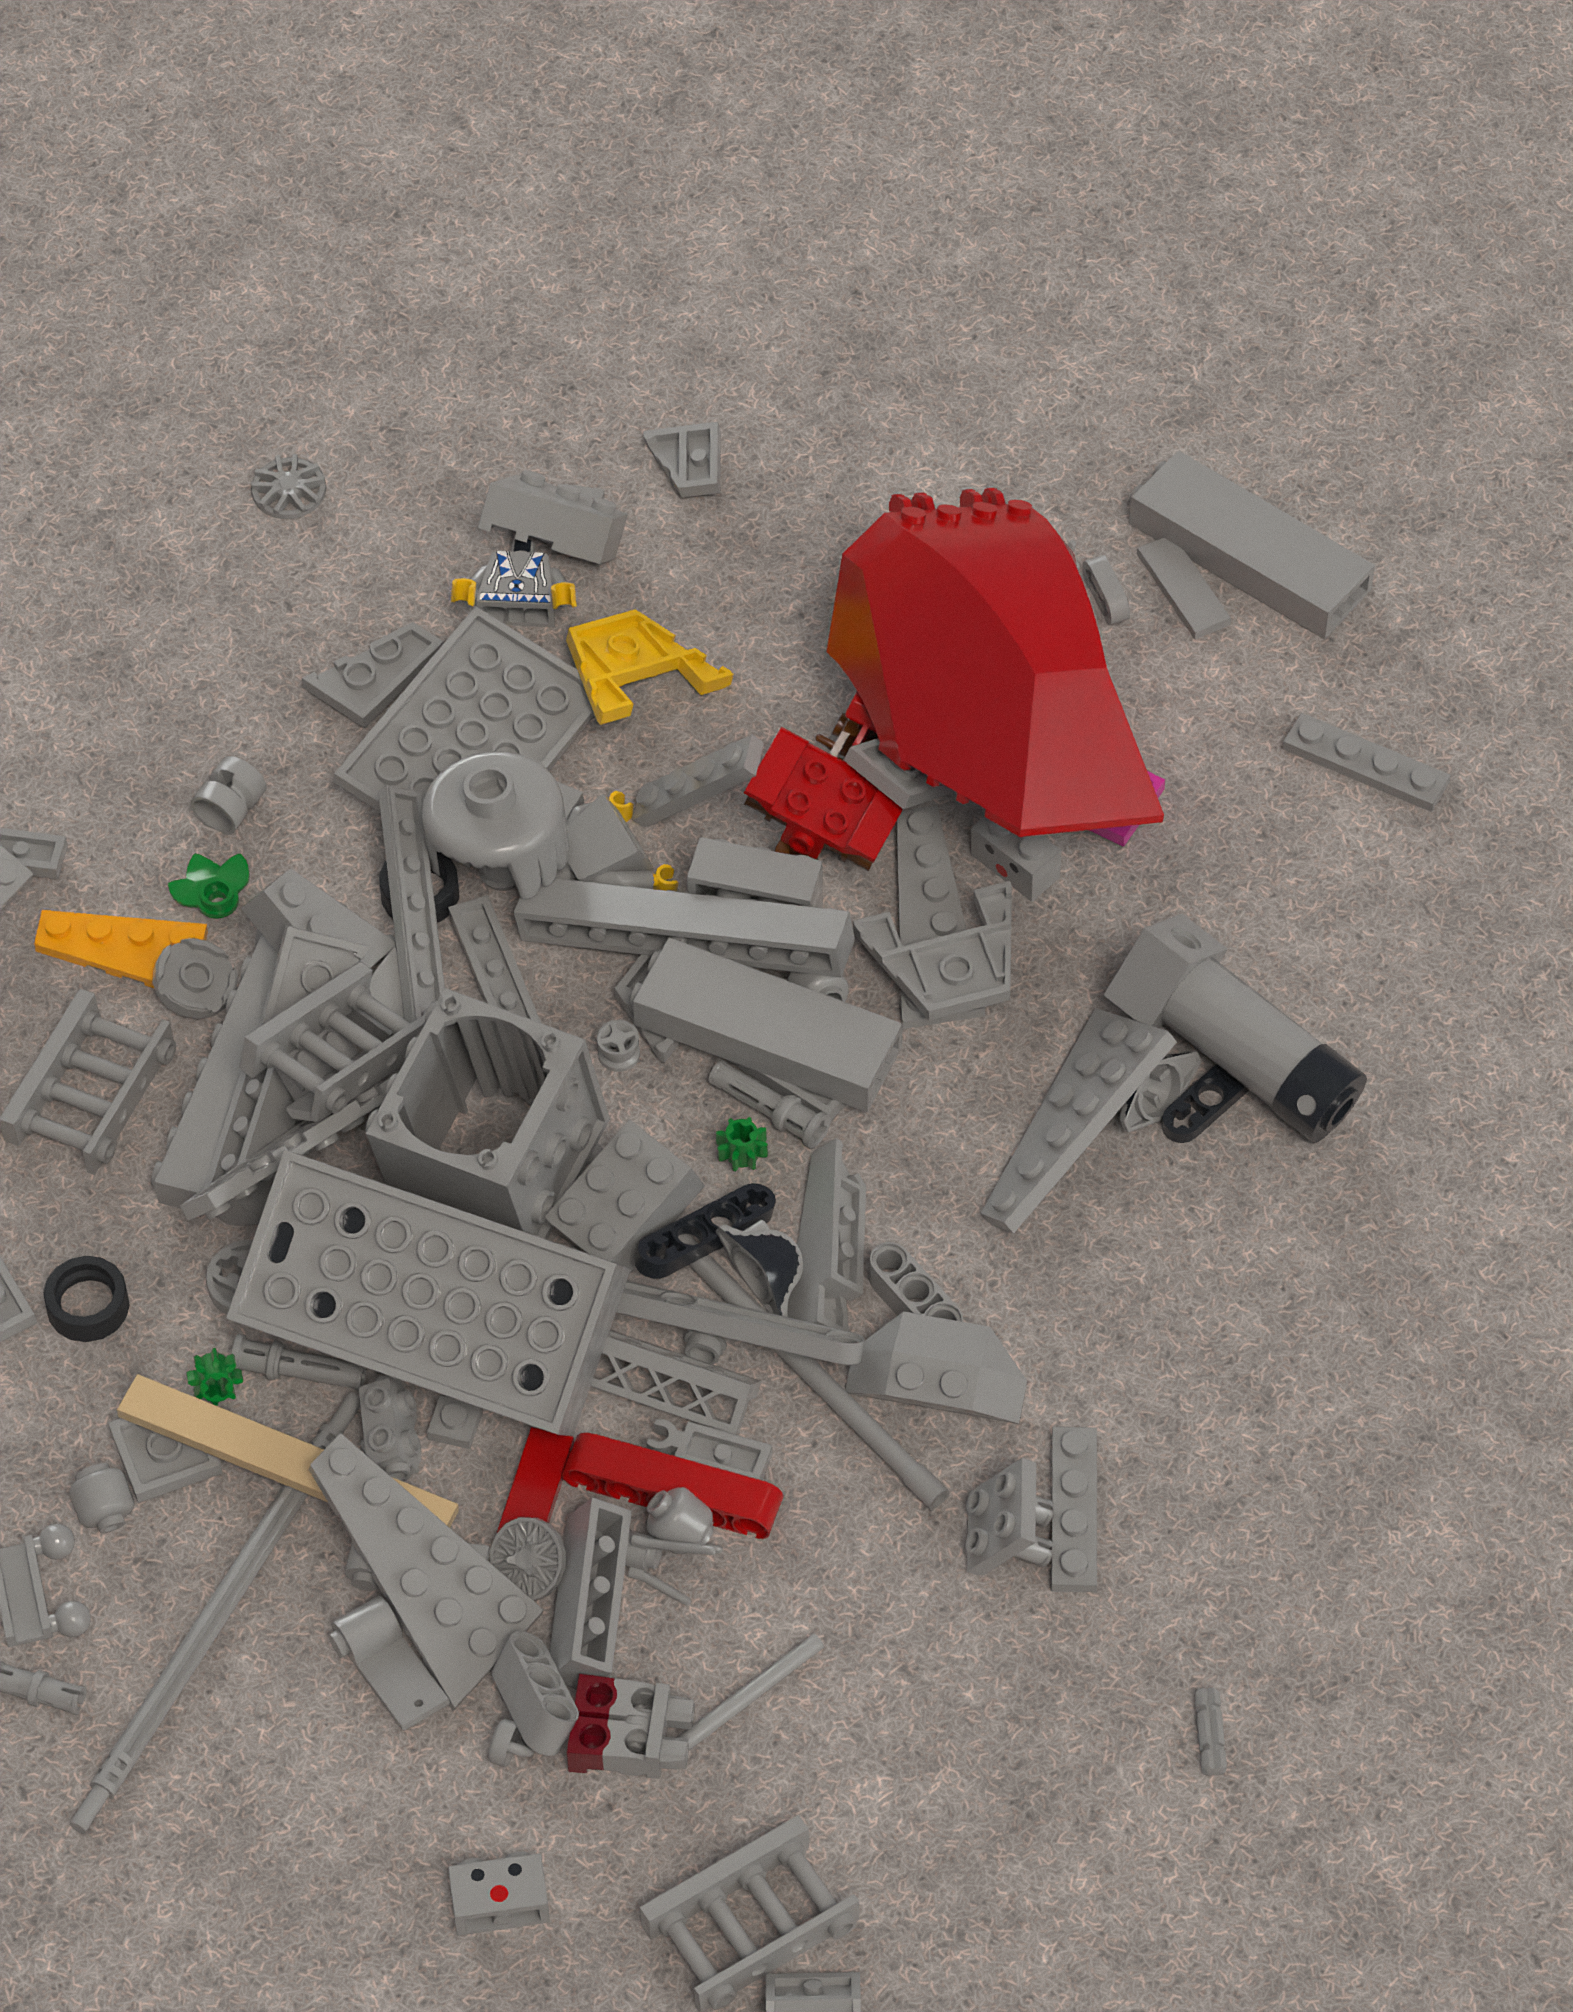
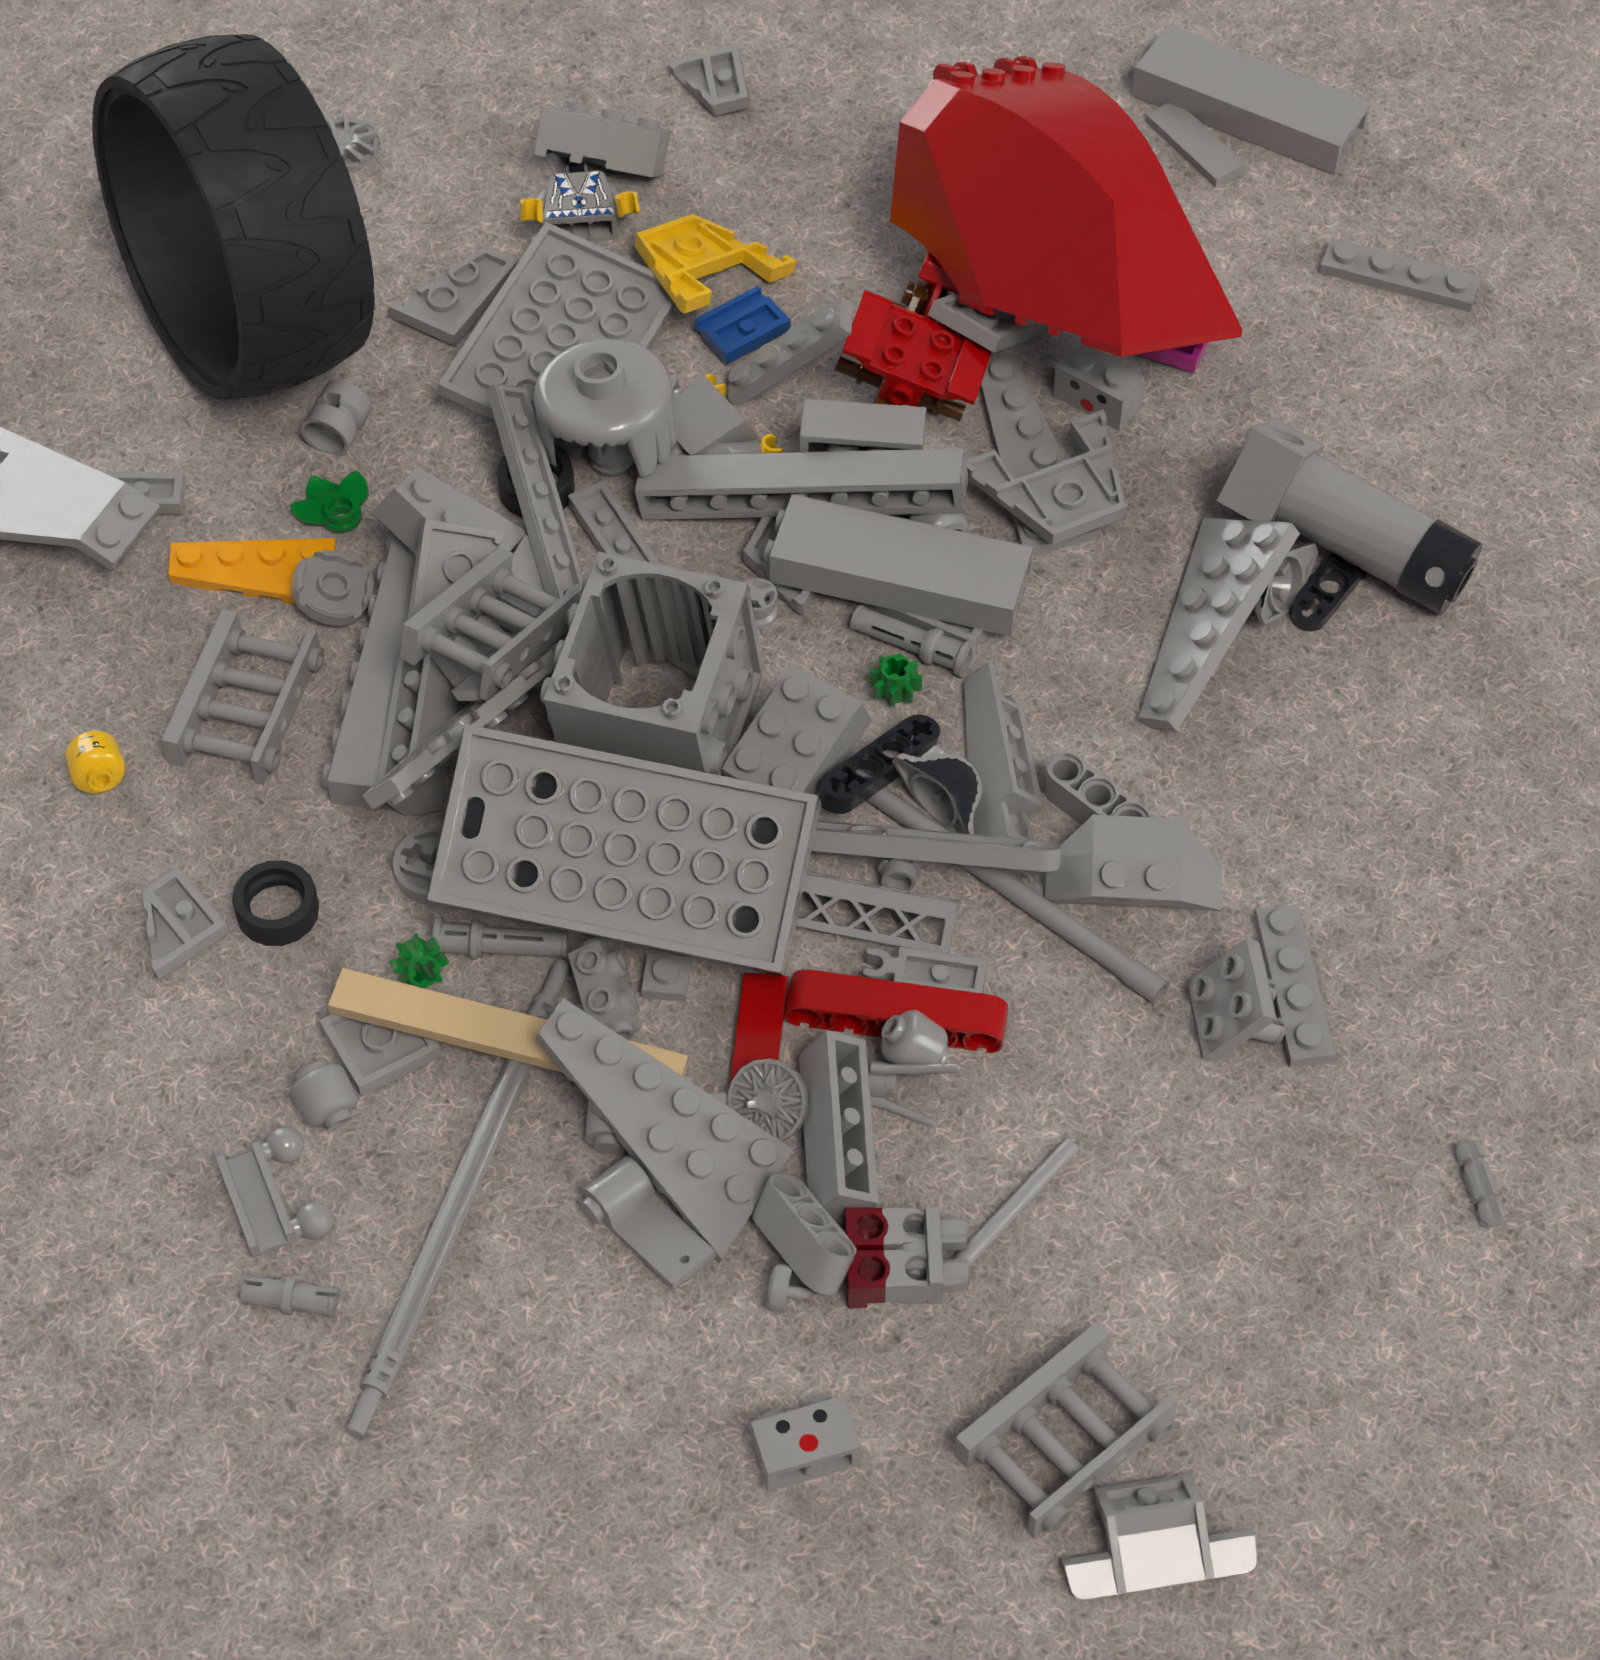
camera: 10 degrees left, 0 degrees up
none -> black tyre [92,34,375,399]
none -> blue plate [694,286,791,365]

